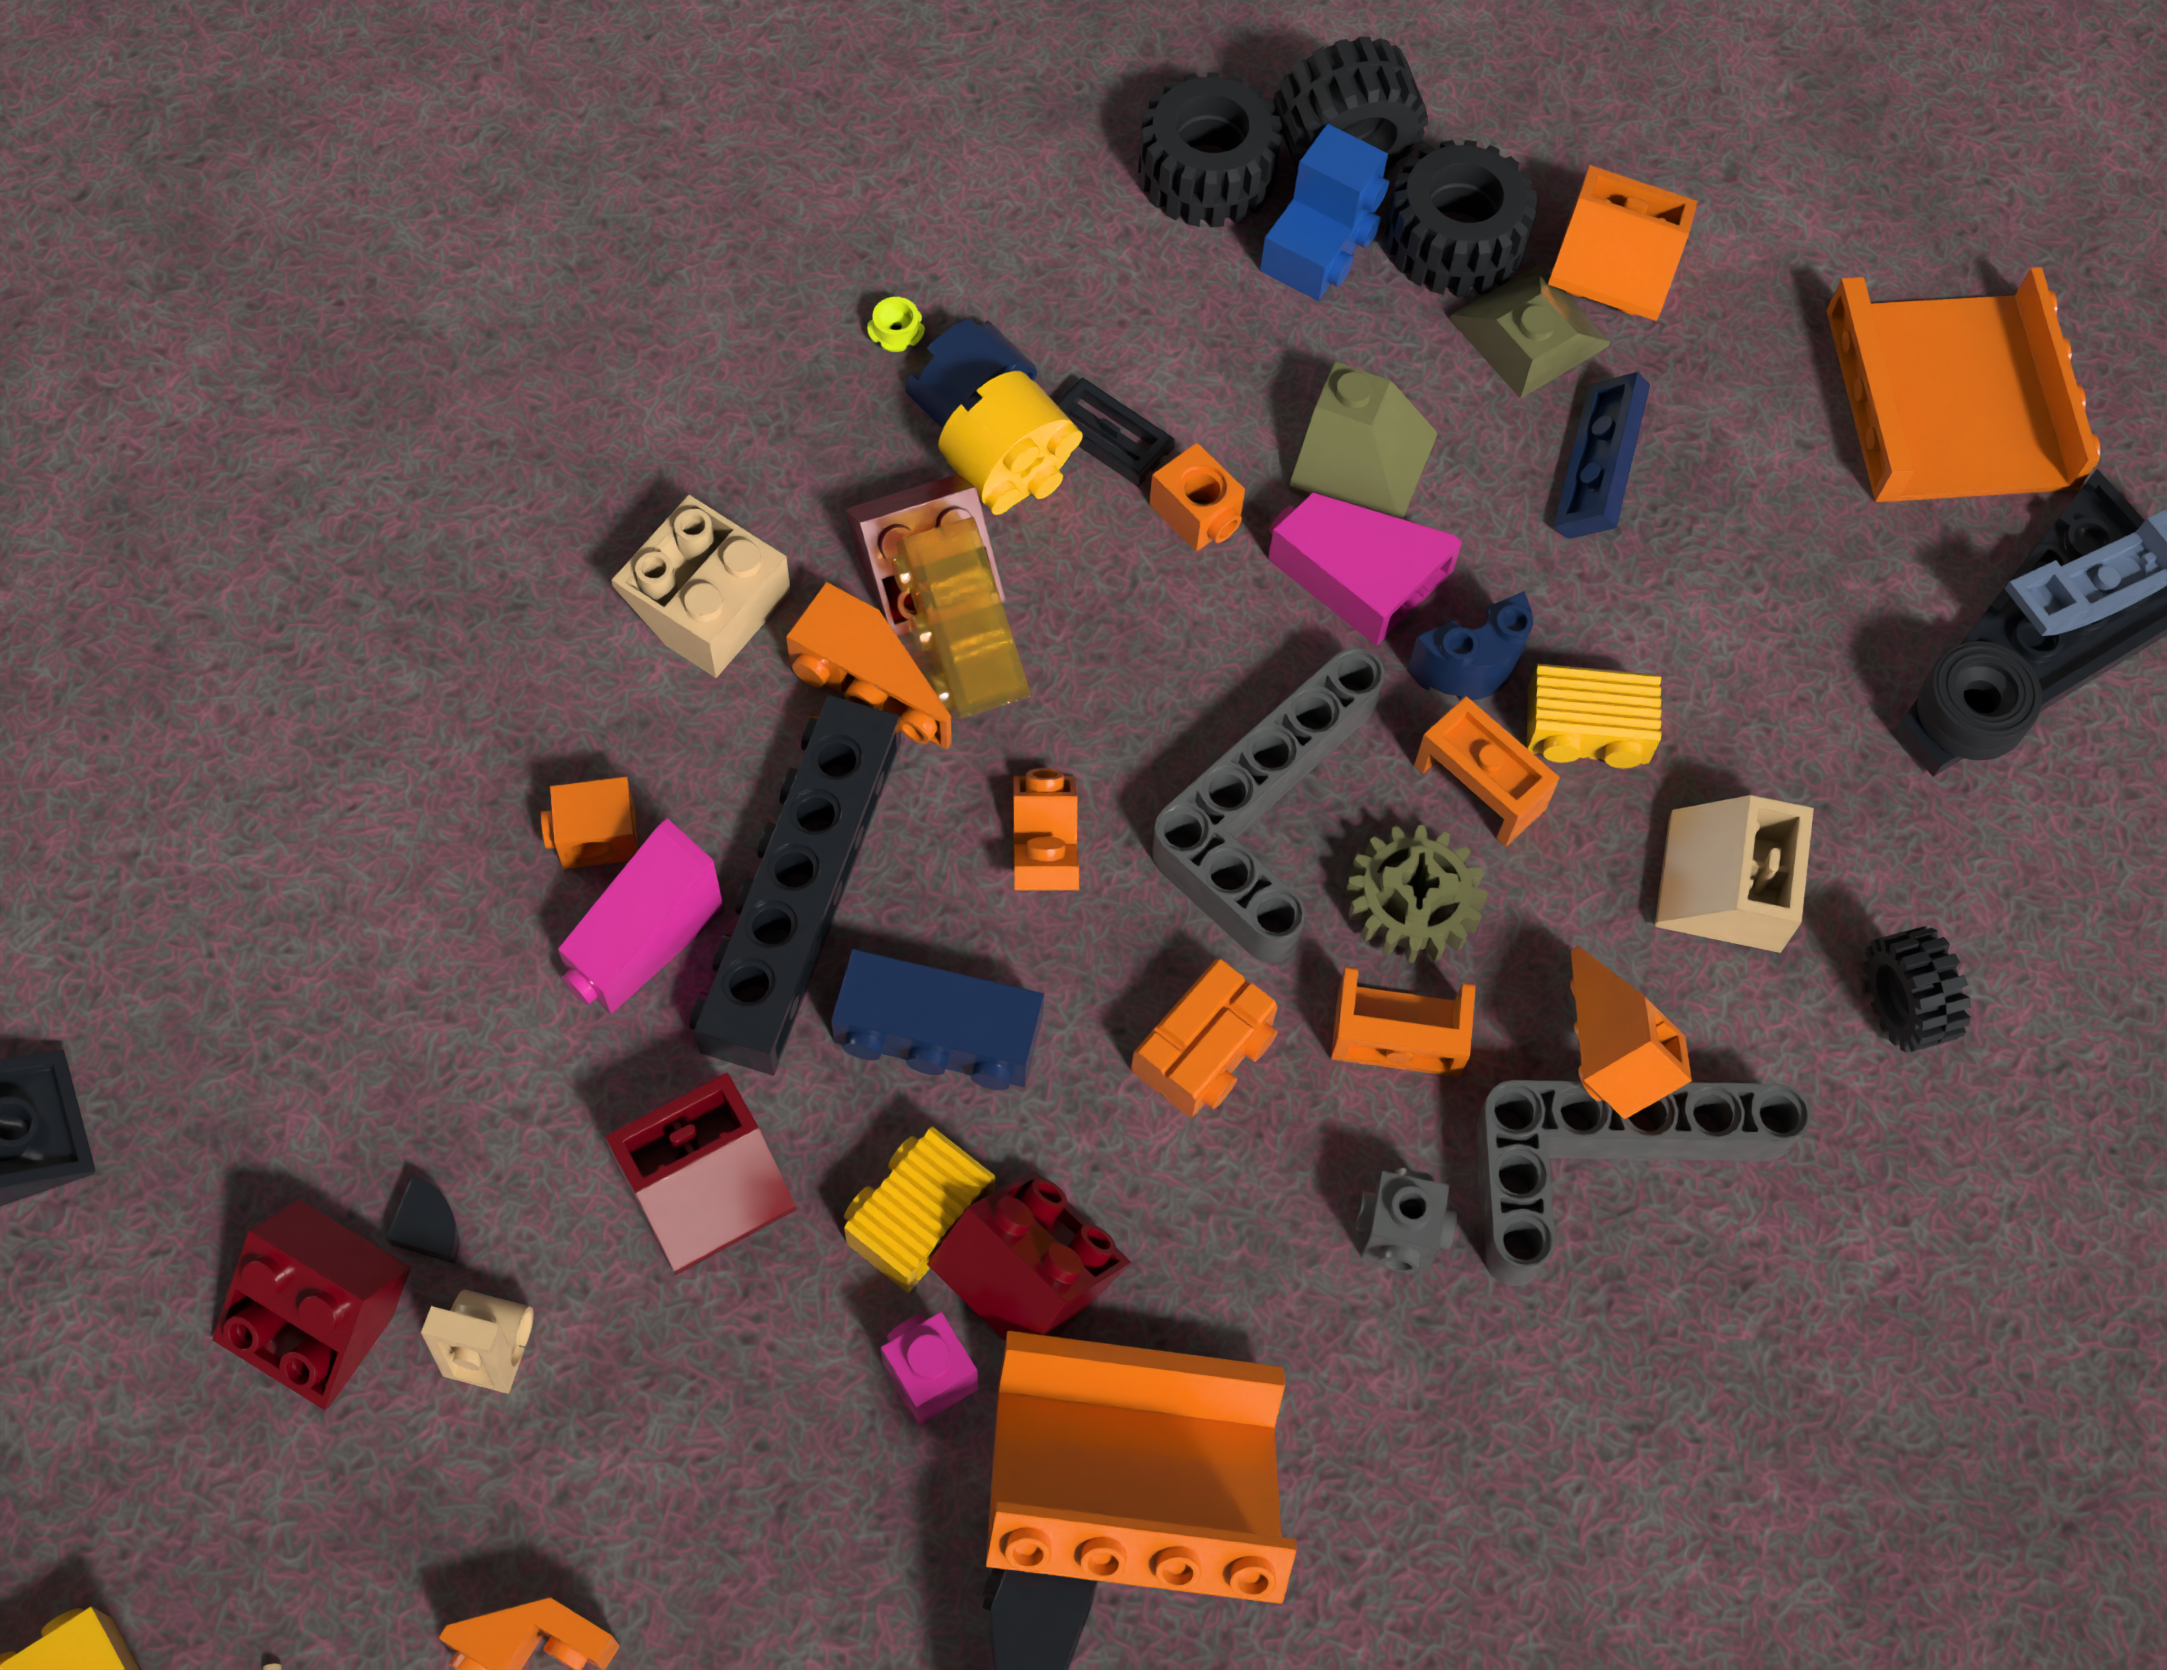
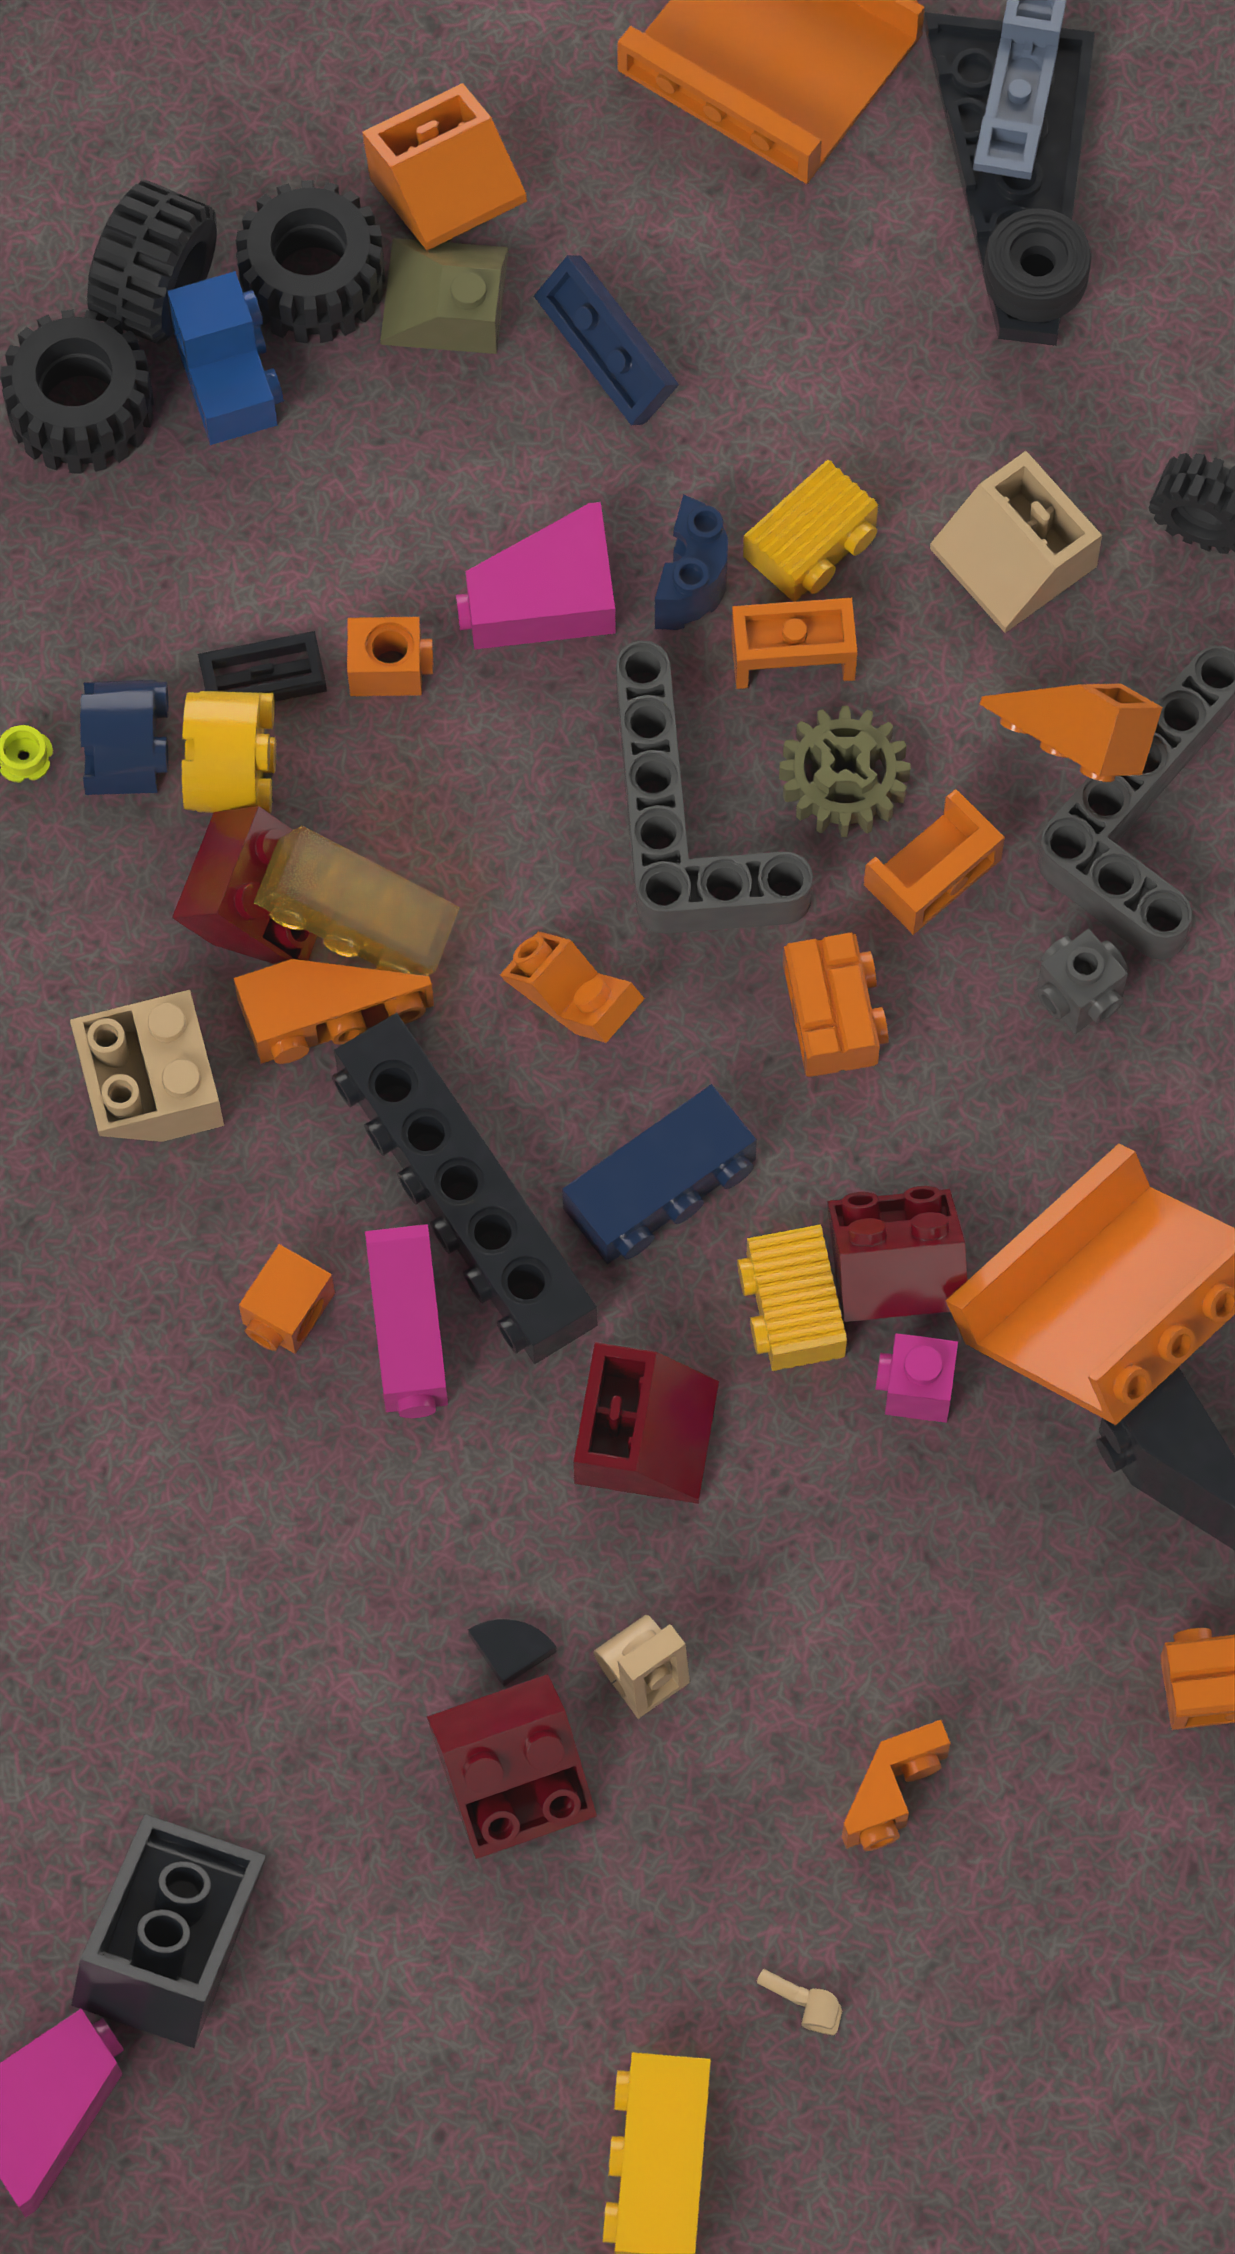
camera: 45 degrees left, 5 degrees up
olive slope [1288,361,1438,519] -> none

